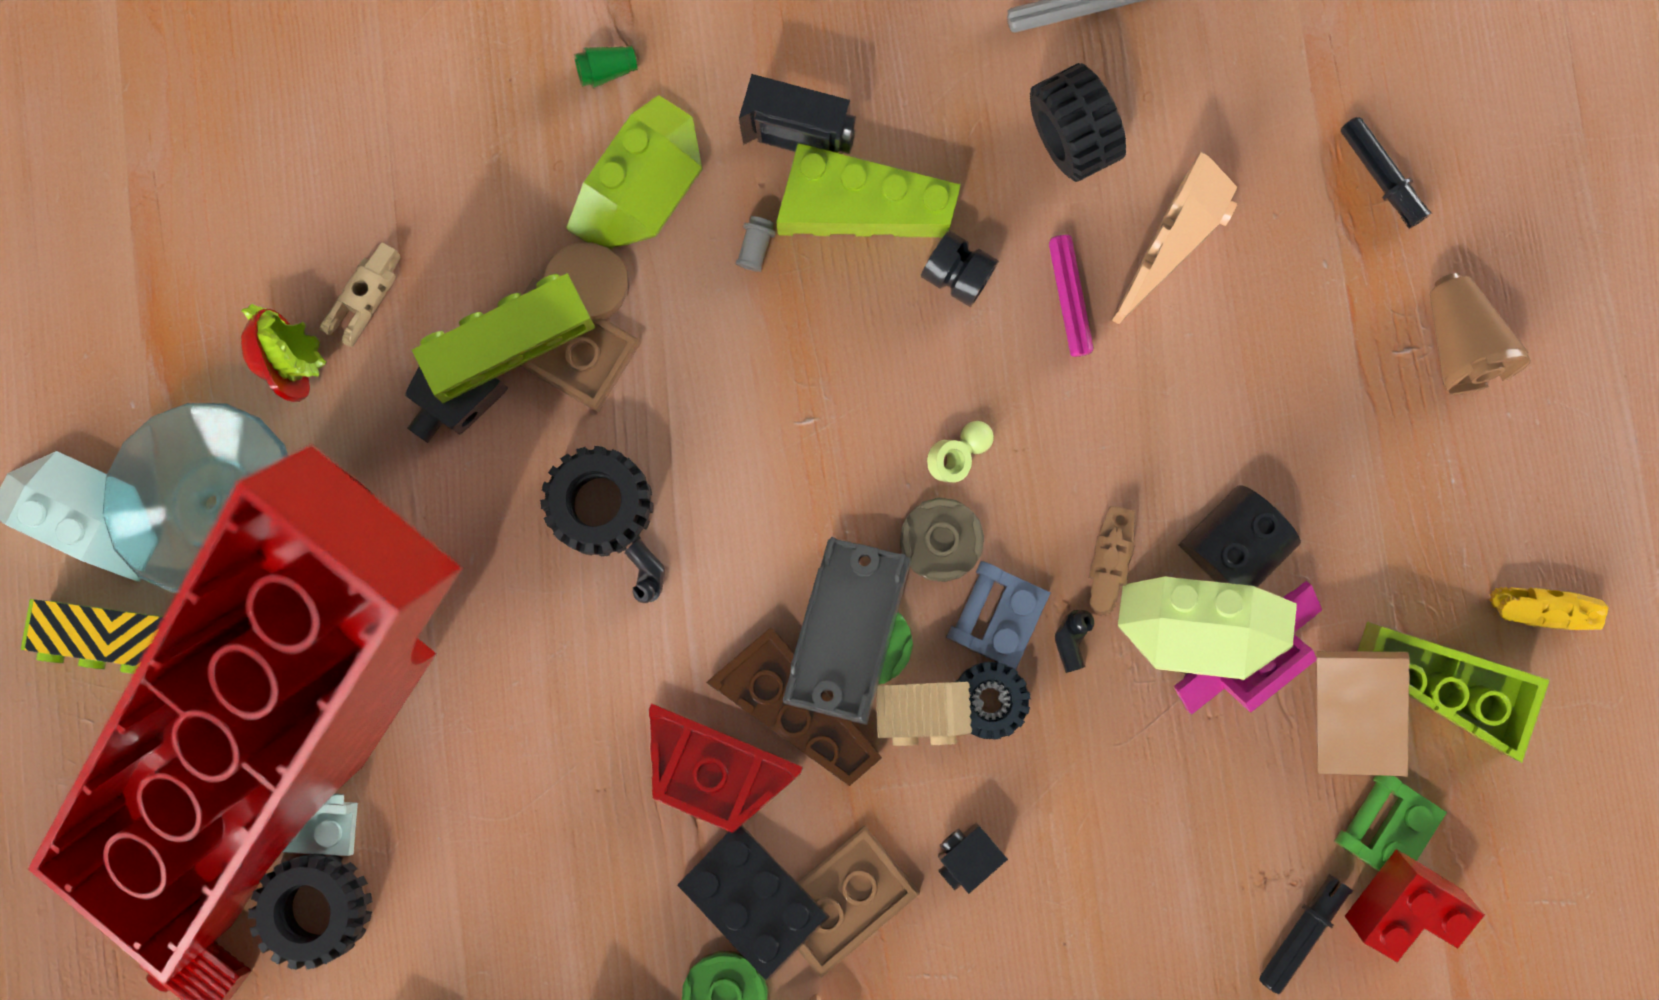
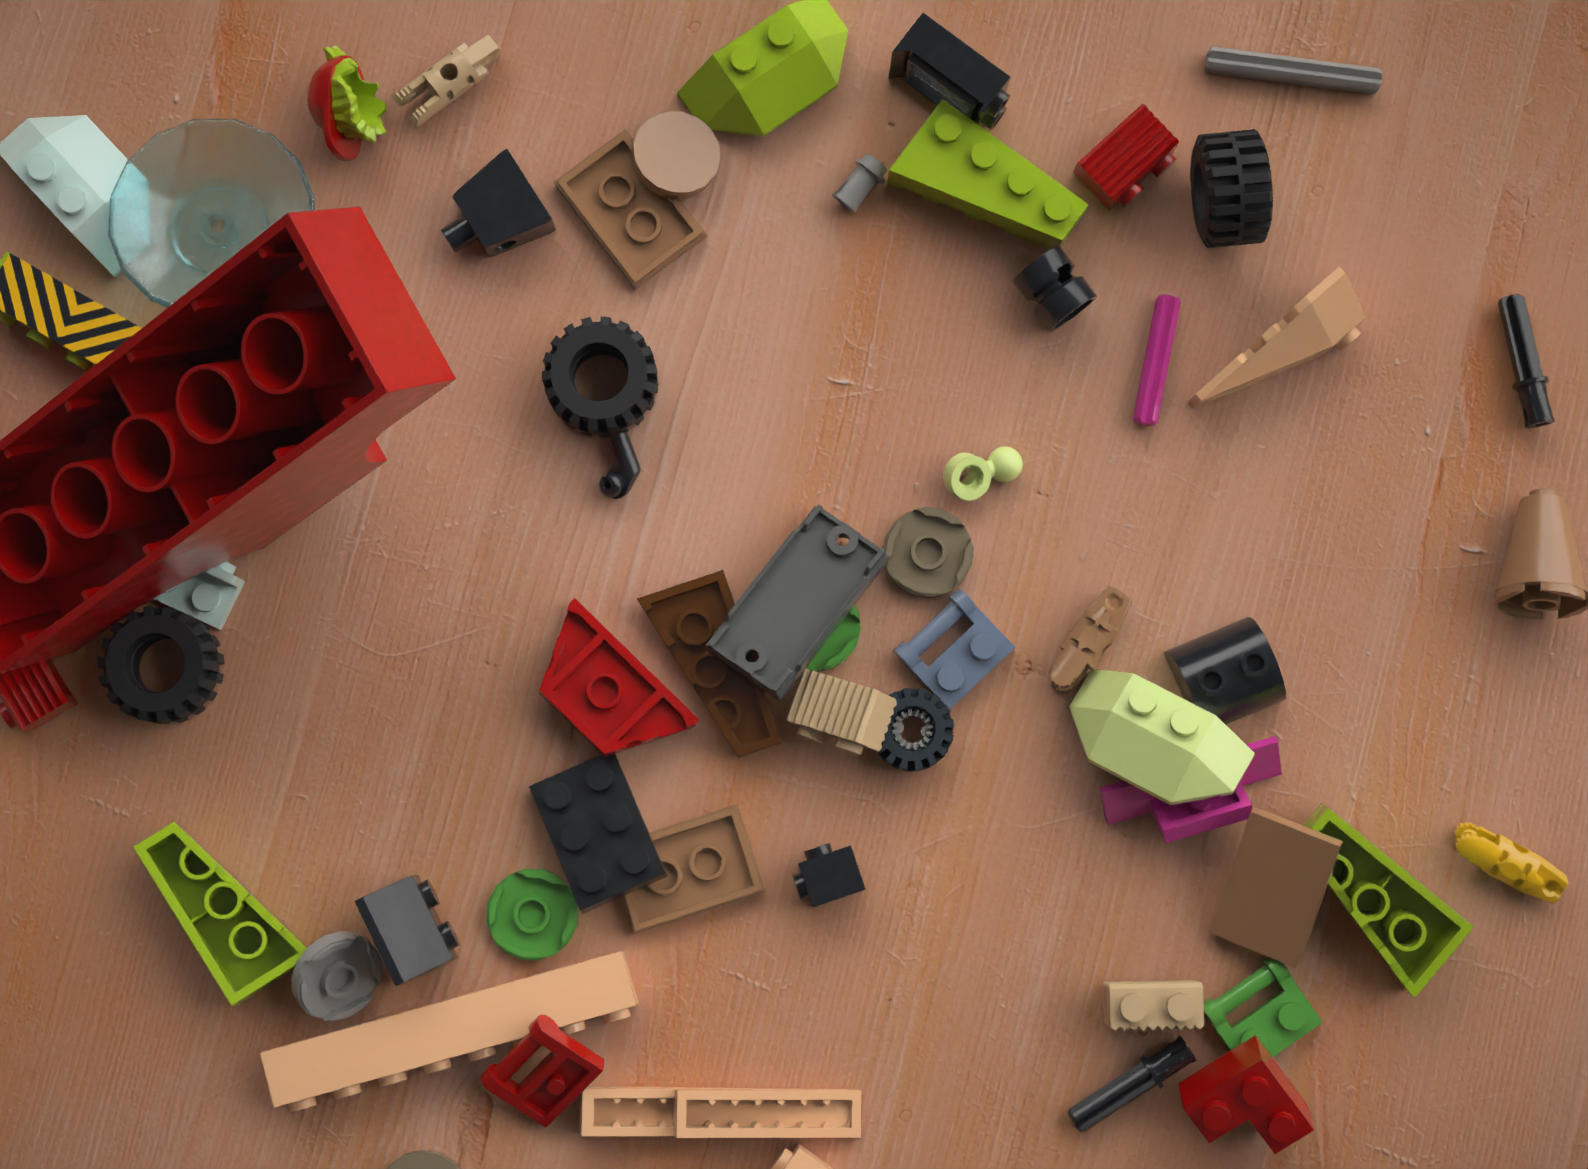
camera: 15 degrees right, 0 degrees up
lime brick [412,273,596,403] -> none
black arm [1055,610,1095,673] -> none
none -> red brick [1073,104,1179,211]
none -> tan brick [1103,980,1204,1031]

